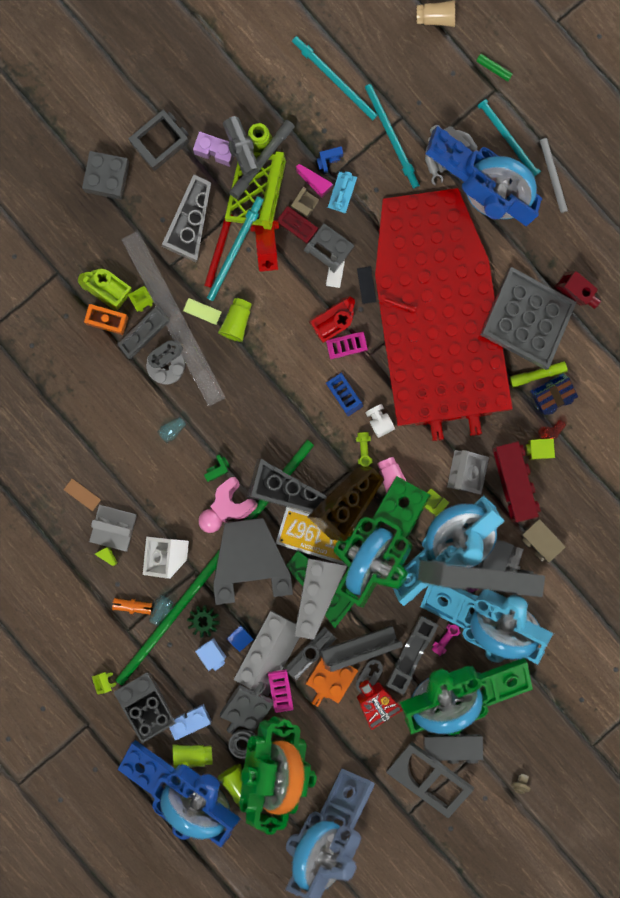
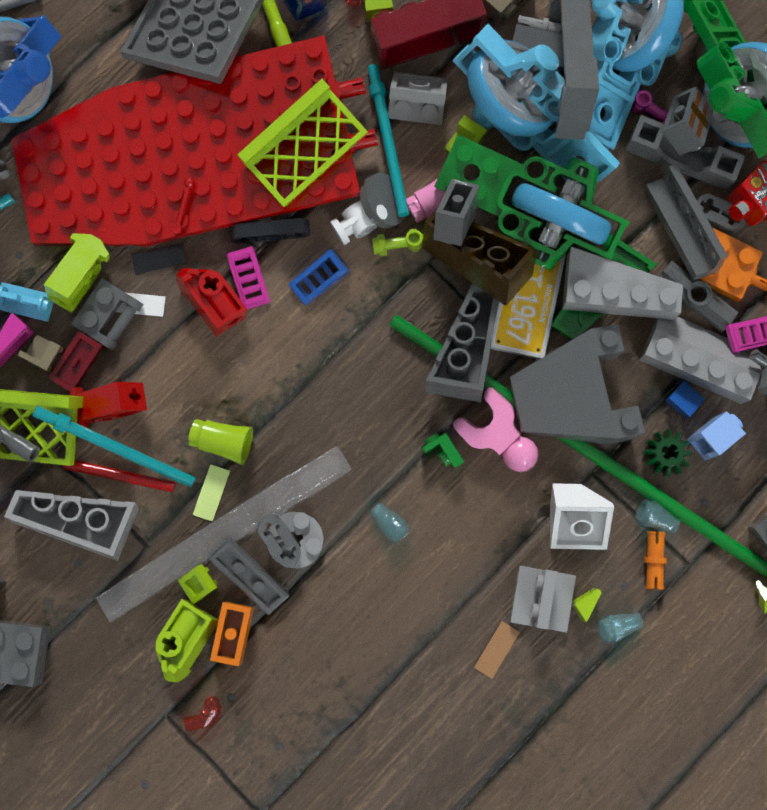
camera: 95 degrees left, 5 degrees down
none -> lime piece [44,233,110,313]
none -> clear red arm [184,696,222,731]
none -> black beam [230,218,311,244]
none -> lime fence [237,79,368,208]
none -> dark grey tile [360,172,405,229]
none -> teal bar [367,64,409,217]
none -> dark grey brick [433,179,480,246]
none -> clear light blue cone [598,612,643,644]
none -> dark grey brick [662,86,714,155]

